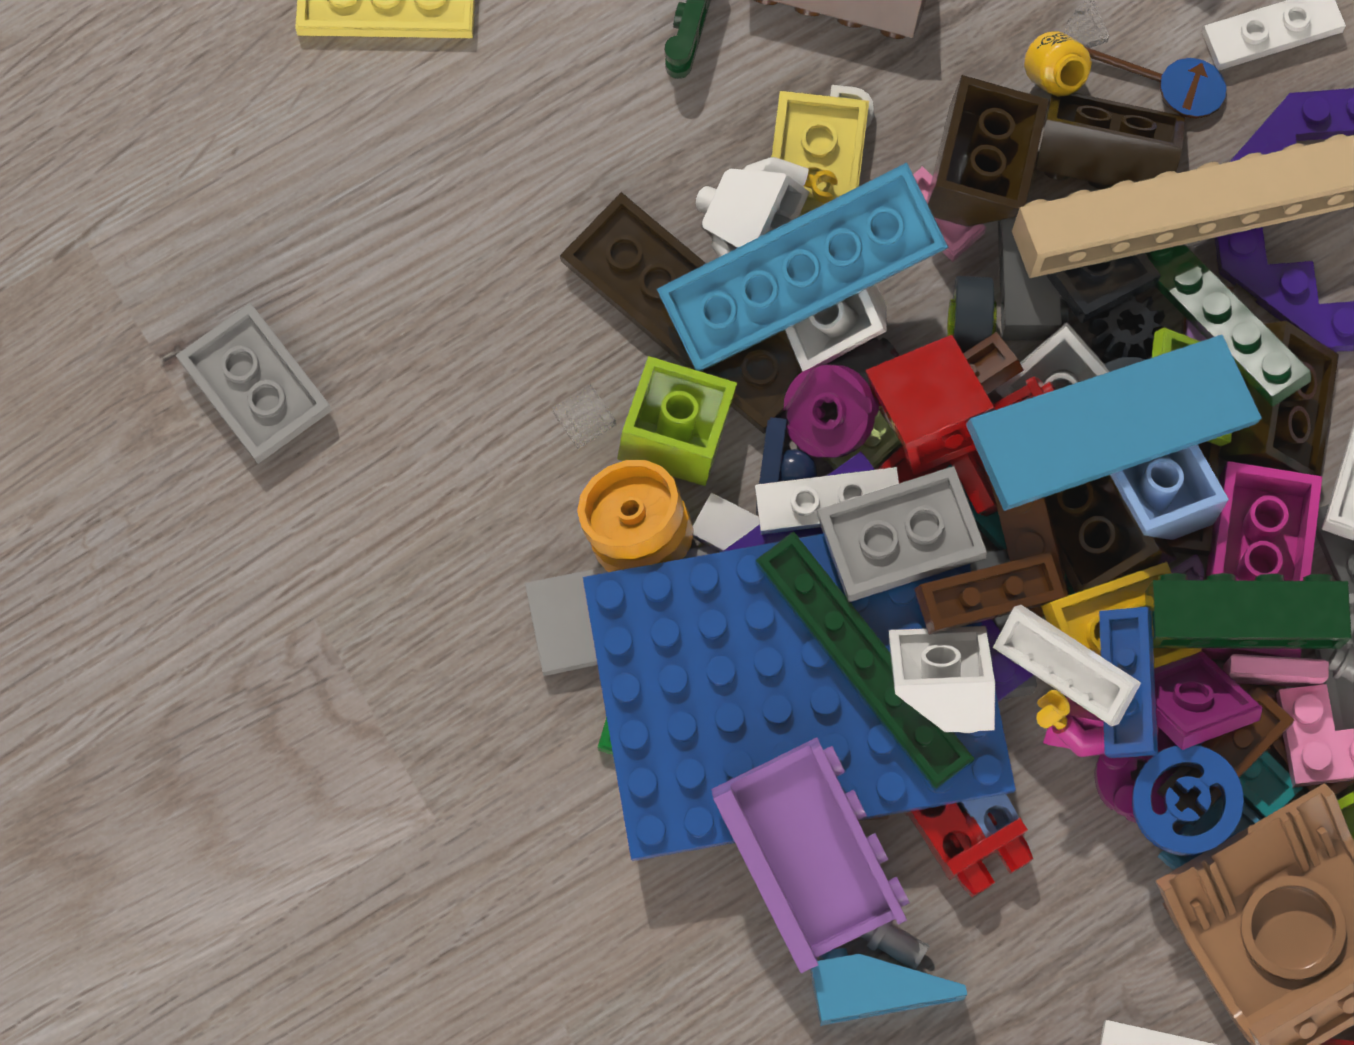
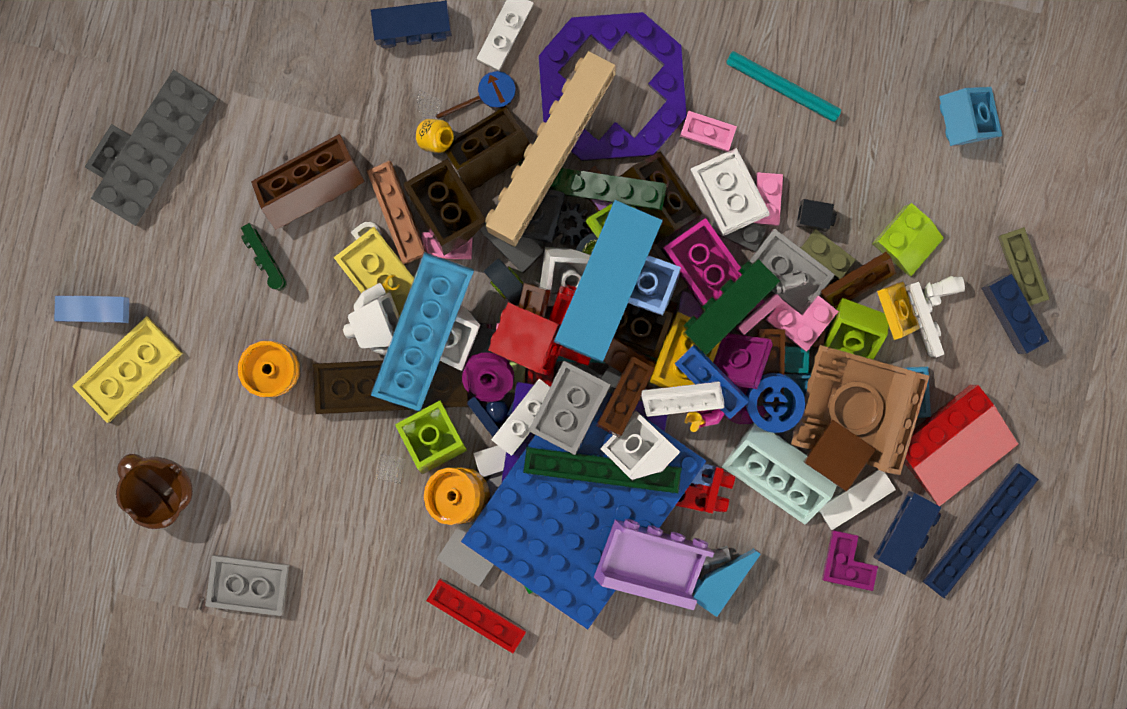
camera: 50 degrees left, 15 degrees up
none -> reddish brown piece [116,454,193,529]
none -> light orange wheel [238,341,300,397]
none -> nougat tile [367,161,427,265]
none -> red plate [426,578,527,654]
none -> light aqua slope [722,423,837,524]
none -> reddish brown tile [803,420,876,491]

